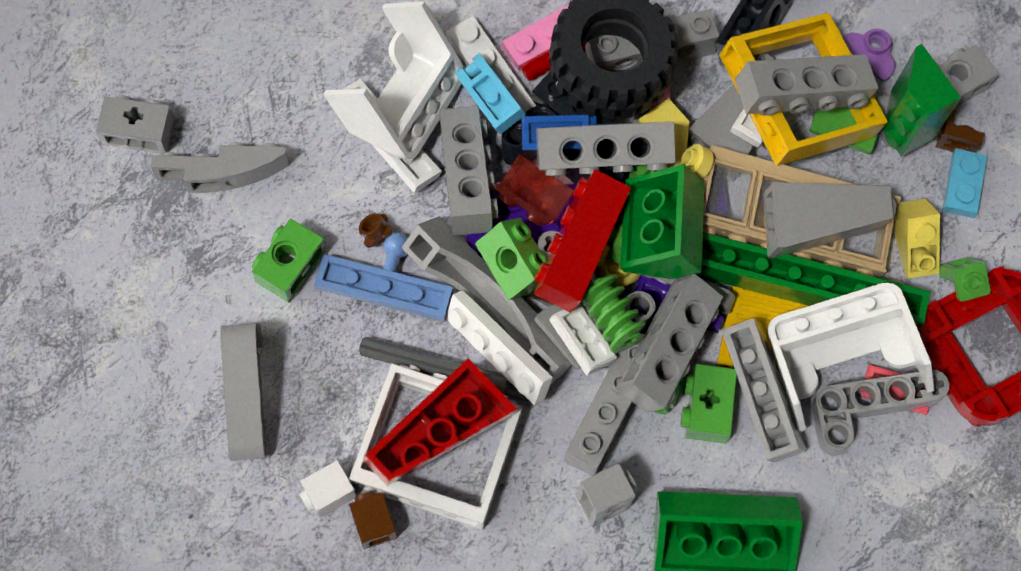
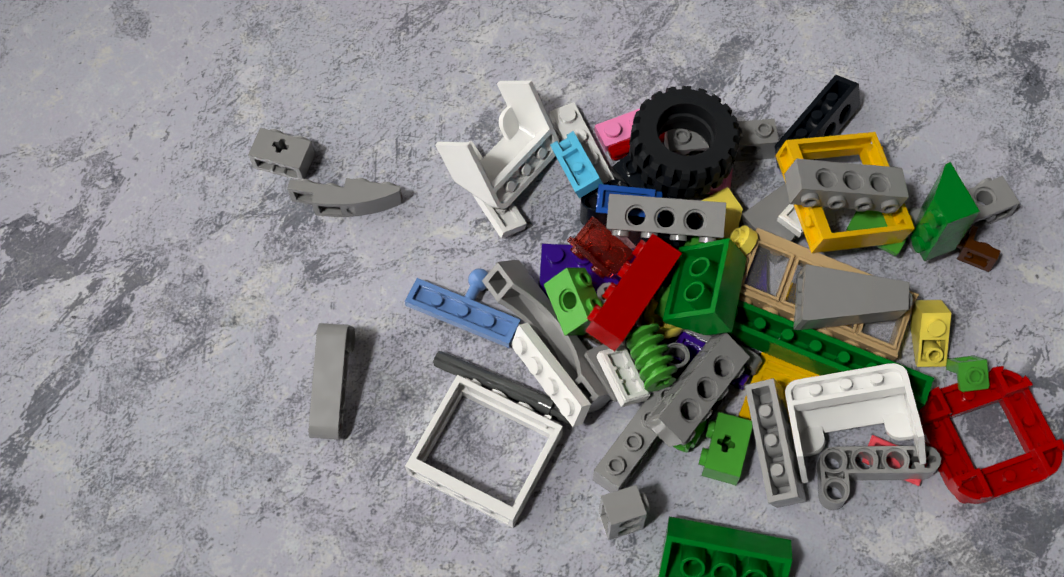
camera: 15 degrees right, 5 degrees down
bright green brick [252,218,326,303] -> none
white brick [299,460,356,518] -> none
reddish brown brick [349,491,397,550] -> none
reddish brown plate [359,213,393,248] -> none
red wedge [363,358,517,486] -> none
light grey brick [439,106,498,236] -> none
medium lavender plate [842,28,895,81] -> none
medium azure plate [942,148,987,218] -> none

